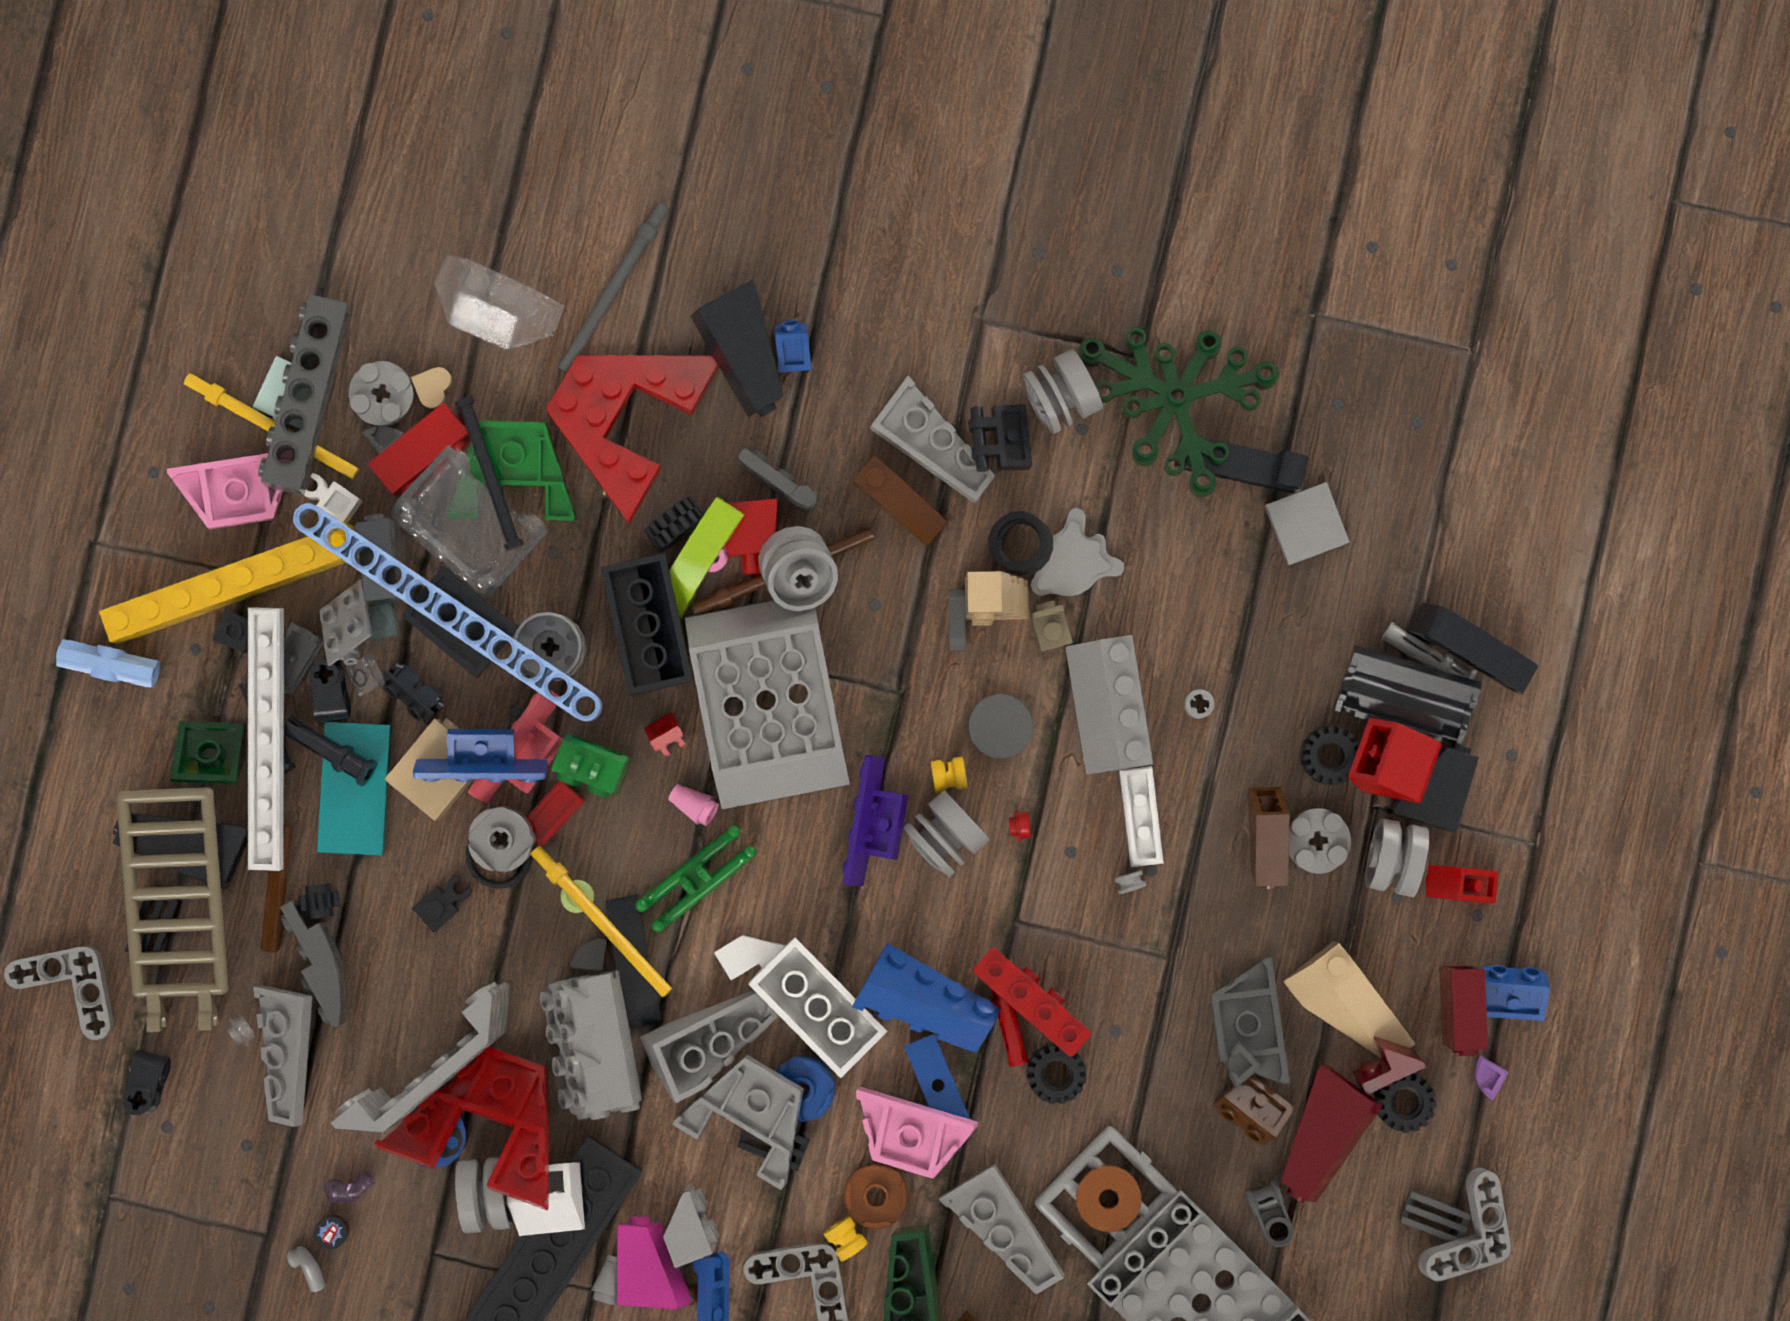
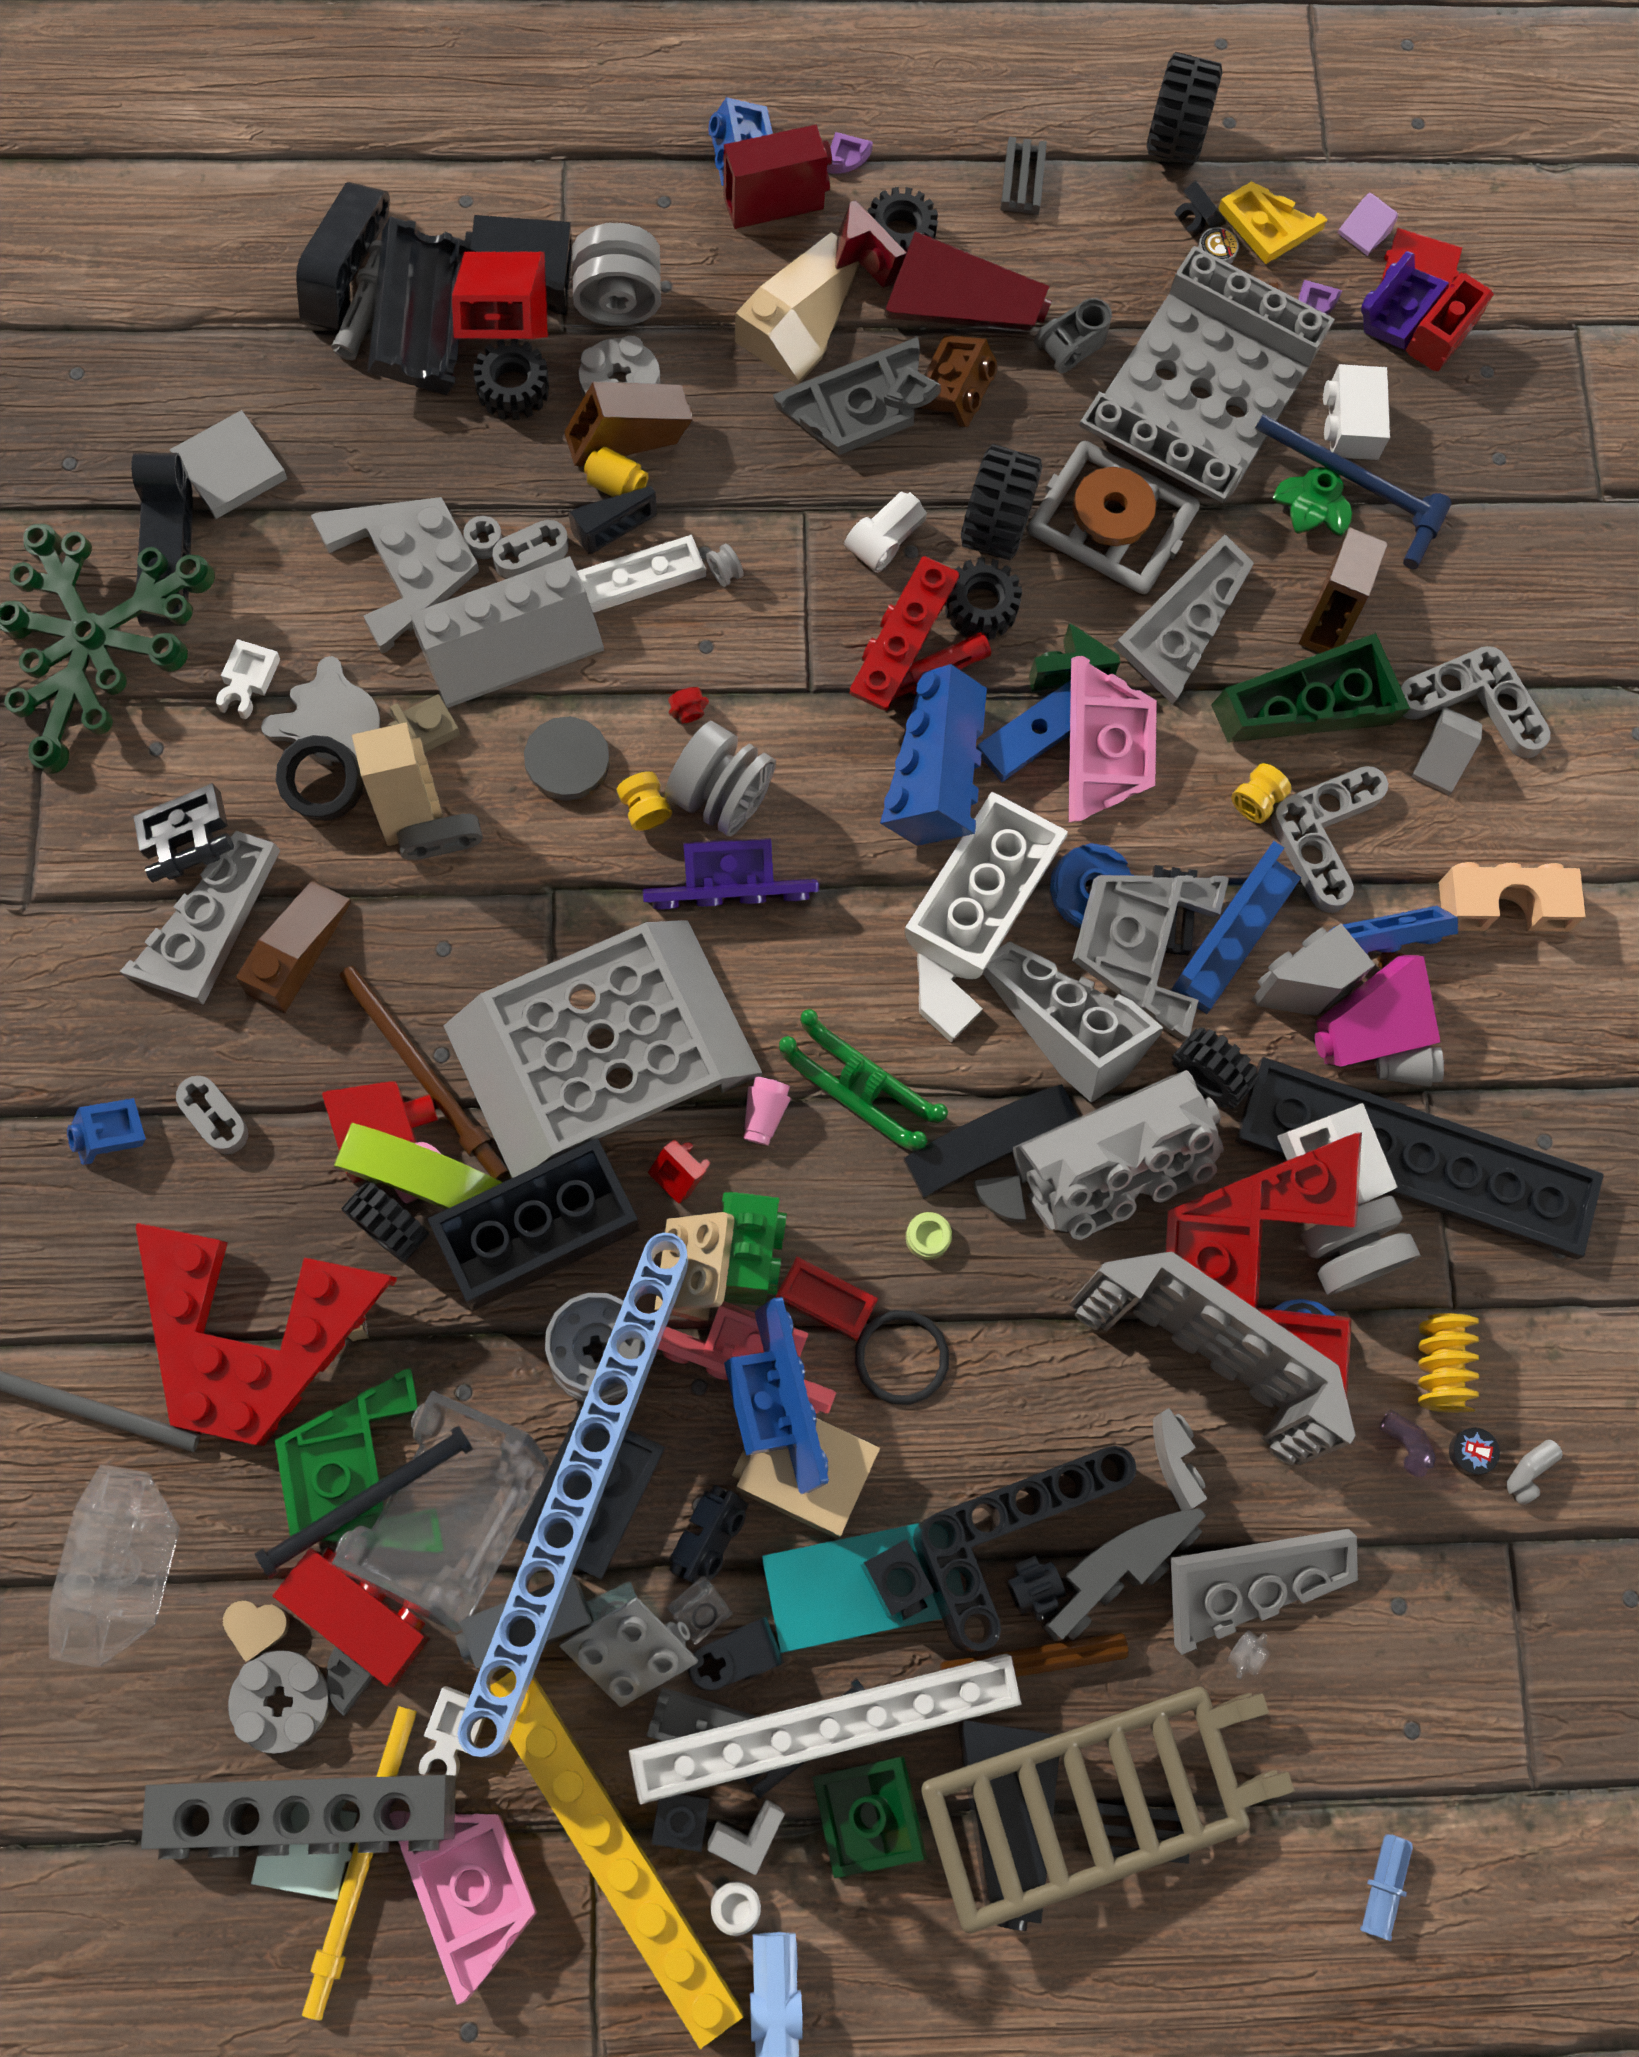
camera: 115 degrees left, 15 degrees down
light grey beam [4,946,114,1040] -> none
black piece [122,1049,171,1115] -> none
black pin [284,716,377,787] -> none
black plate [412,875,473,933] -> none
light grey plate [468,805,536,872] -> none
yellow bar [531,846,672,997] -> none
black slope [690,280,783,418] -> none
dark grey hinge [737,448,818,512] -> none
light grey wheel [758,526,838,611] -> none
dark orange tile [843,1162,909,1230] -> none
light grey wheel [1022,348,1103,435] -> none
light grey beam [1419,1168,1511,1281] -> none
red slope [1425,864,1499,904] -> none
none -> light grey beam [176,1076,248,1154]
none -> white plate [216,639,280,719]
none -> light grey wing [311,497,479,654]
none -> light grey beam [492,519,569,579]
none -> black slope [569,486,657,555]
none -> yellow brick [584,447,648,497]
none -> tan bracket [654,1212,734,1321]
none -> light grey fence [708,1799,784,1875]
none -> white tile [711,1881,761,1936]
none -> white piece [844,491,927,572]
none -> black brick [860,1539,934,1621]
none -> black beam [913,1446,1137,1653]
none -> black tyre [961,444,1042,561]
none -> dark green slope [1029,623,1120,691]
none -> light grey slope [1153,1408,1208,1511]
none -> blue fence [1171,841,1301,1014]
none -> black tyre [1172,1028,1259,1109]
none -> medium blue axle [1360,1834,1413,1941]
none -> yellow piece [1418,1313,1479,1413]

